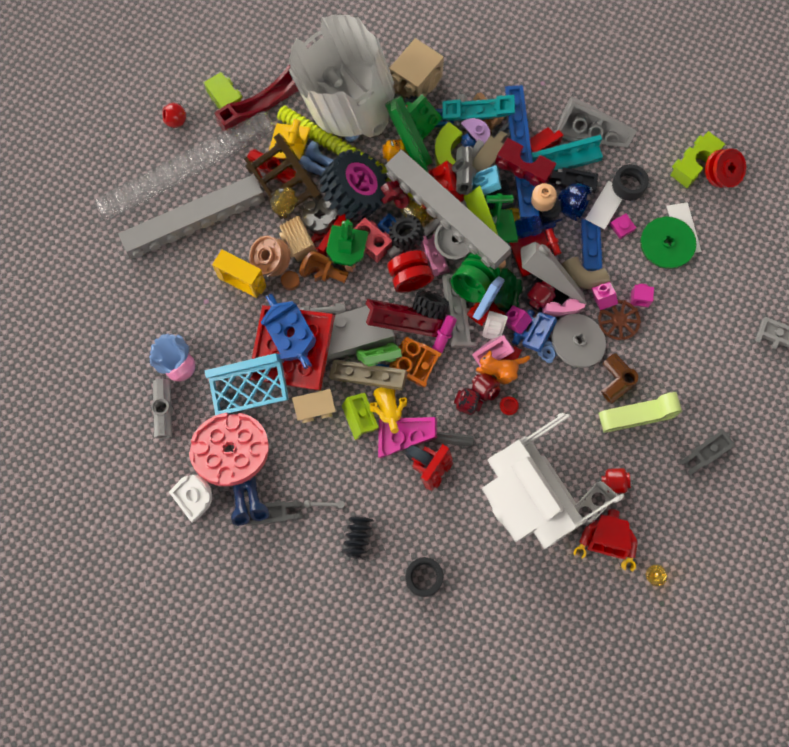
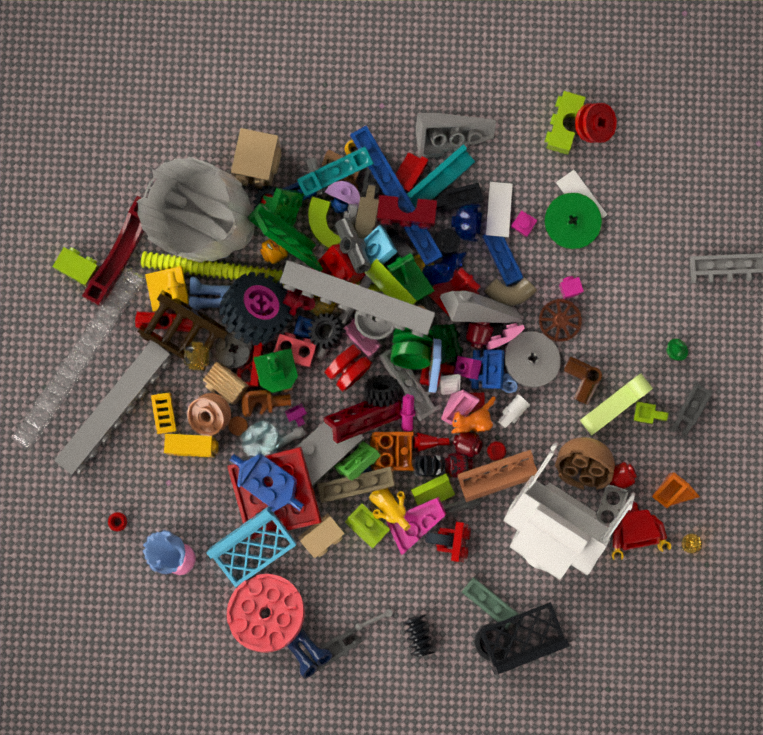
camera: 25 degrees left, 10 degrees up
light grey piece [152,378,173,439] -> none
red piece [162,103,187,128] -> none
white tile [169,474,212,523] -> none
light nougat head [531,183,557,211] -> none
dark pink plate [592,282,618,310] -> none
black tyre [612,164,649,201] -> none
none -> red plate [108,512,127,532]
none -> yellow slope [151,393,176,434]
none -> clear light blue plate [241,421,281,458]
none -> magenta tile [285,403,307,427]
none -> lime panel [411,473,455,505]
none -> red cone [413,433,450,452]
none -> black gear [413,455,446,477]
none -> nougat fence [457,450,539,502]
none -> sand green tile [461,577,518,629]
none -> black fence [479,602,569,675]
none -> white hinge [498,394,530,428]
none -> medium nougat cylinder [555,437,615,490]
none -> lime plate [633,402,669,424]
none -> orange slope [652,472,700,508]
none -> green hat [666,338,688,361]

